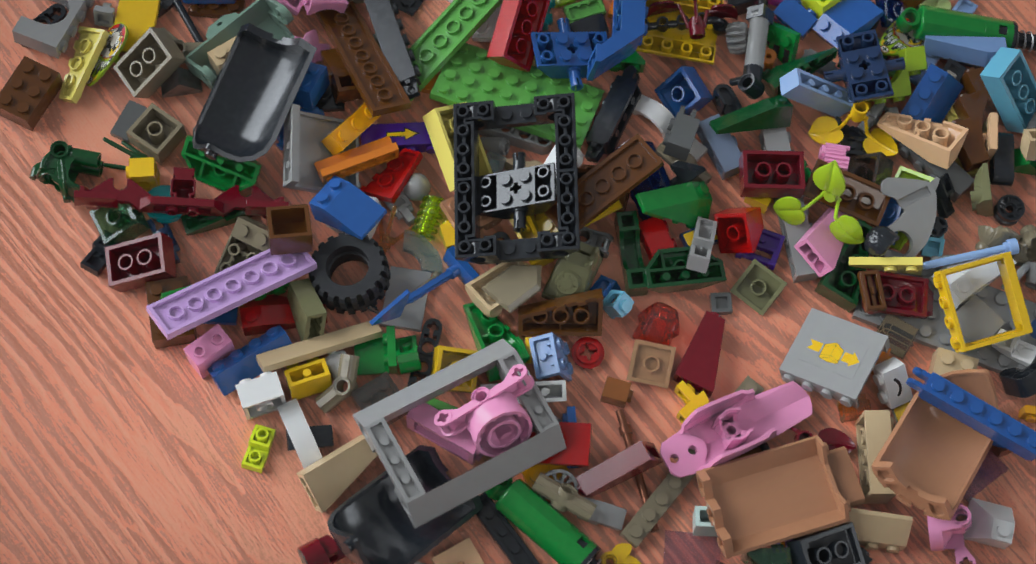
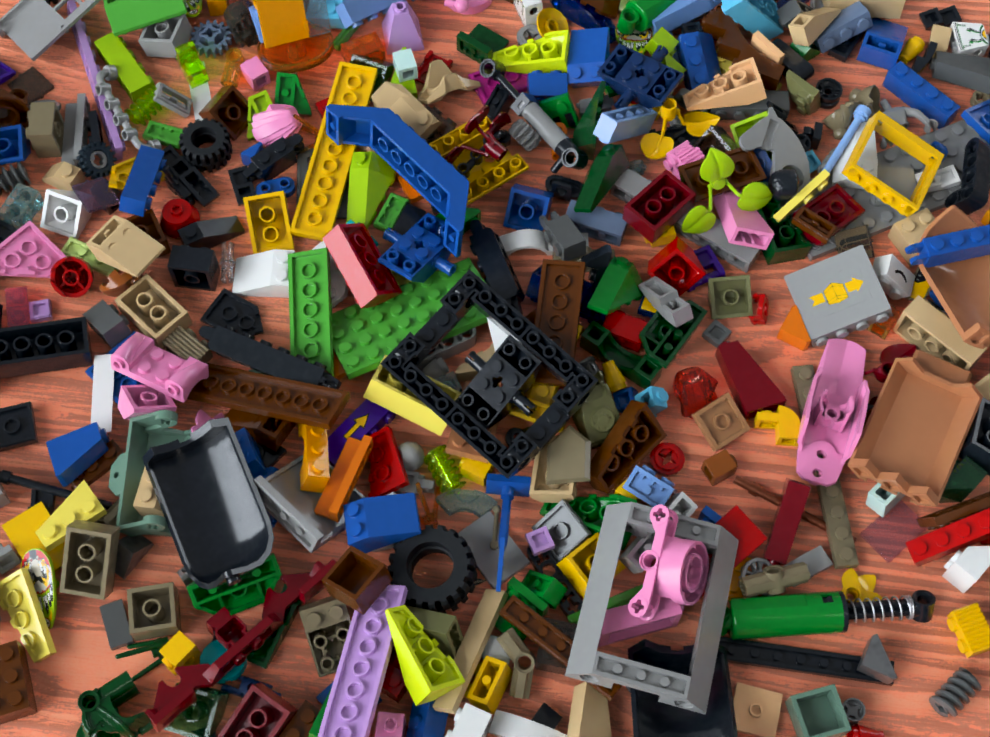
camera: 40 degrees left, 5 degrees down
none -> light yellow wing [35,480,107,552]
none -> neon yellow wedge [385,605,466,706]
none -> reddish brown tile [499,595,623,701]
none -> lavender plate [525,526,555,556]
none -> tile [532,499,592,563]
none -> yellow cone [602,360,627,392]
none -> clear light blue plate [628,159,647,175]
none -> red piece [749,293,769,325]
none -> orange slope [777,305,811,351]
none -> black tile [802,122,823,150]

